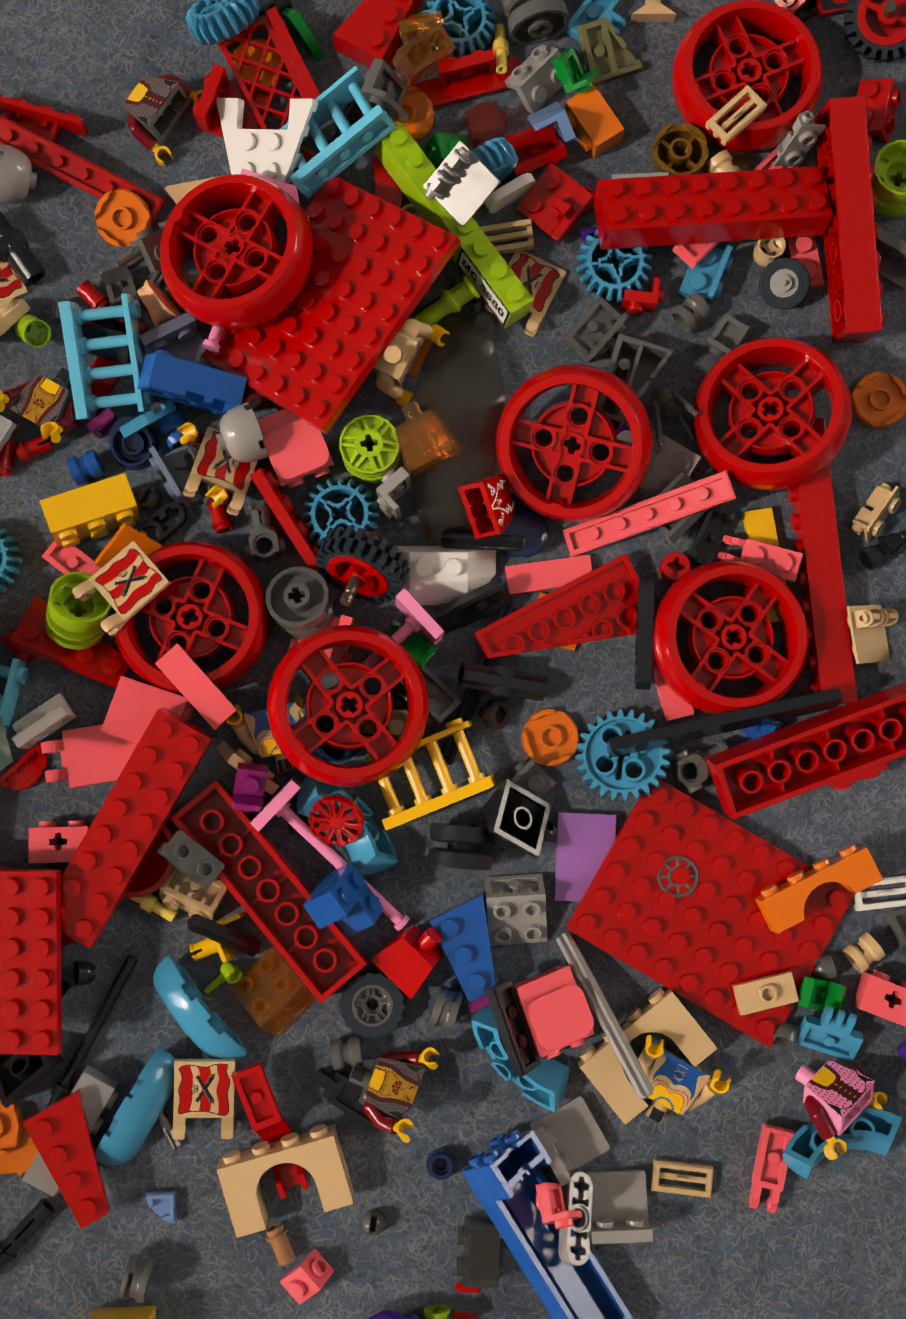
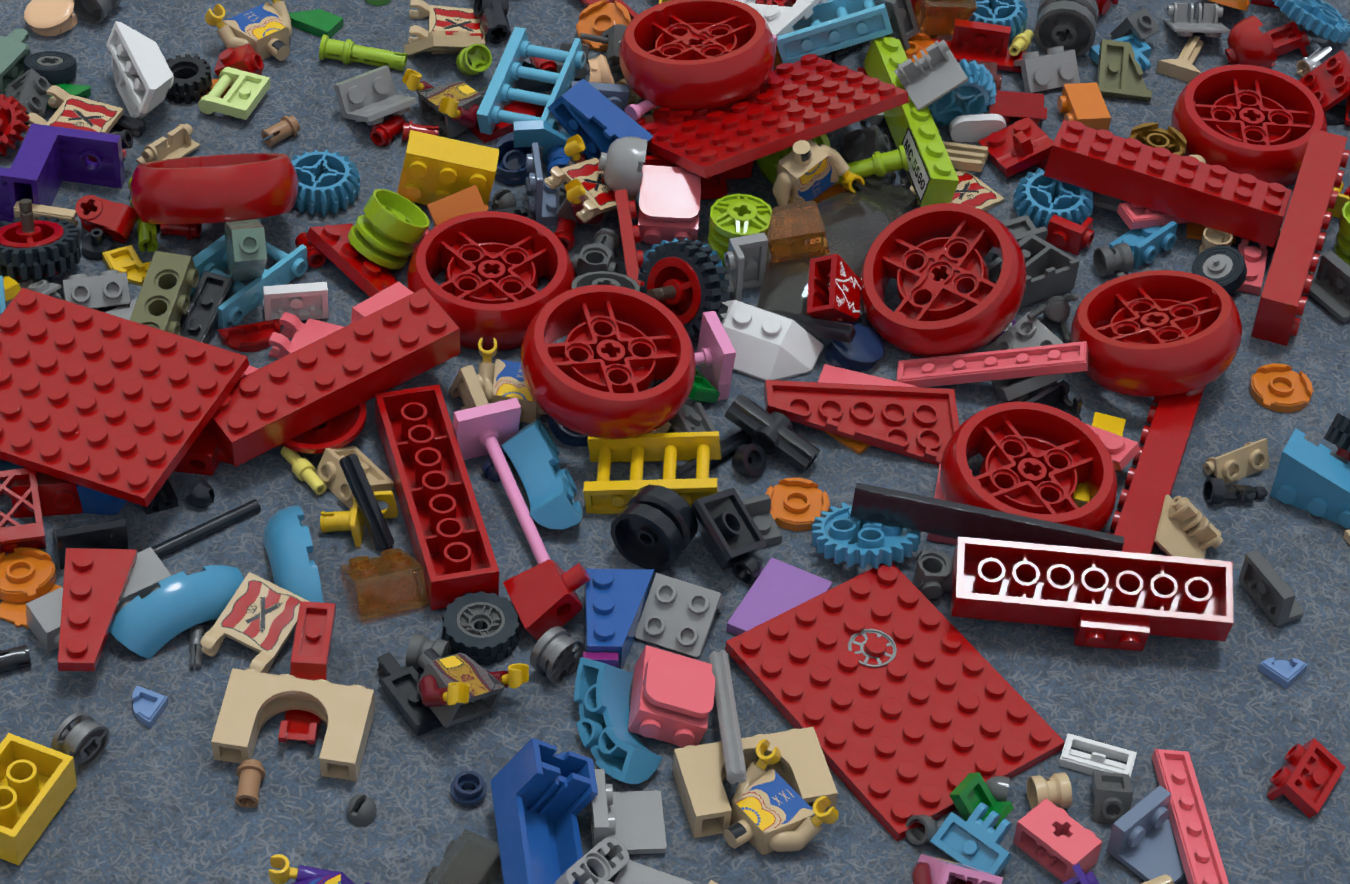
camera: 20 degrees right, 40 degrees down
flag [72,541,171,636] -> none
magenta tile [86,408,118,439] -> none
dark grey bracket [153,830,224,890] -> none
coral tile [155,644,238,730] -> none
lime hand [204,962,243,994] -> none
magenta bracket [232,762,268,812] -> none
coral bracket [280,1249,334,1305] -> none
blue brick [303,862,384,937] -> none
red wheel [308,795,364,846] -> none
black hinge [429,577,513,634] -> none
black tile [485,978,541,1077] -> none
medium blue panel [527,102,576,142] -> none
coral bracket [535,1182,583,1229] -> none
green bracket [552,47,599,94] -> none
black beam [634,576,654,690] -> none
tan tile [705,85,767,147] -> none
tan plate [732,971,799,1016] -> none
orange arch [754,844,884,934] -> none
light grey hinge [774,110,826,167] -> none

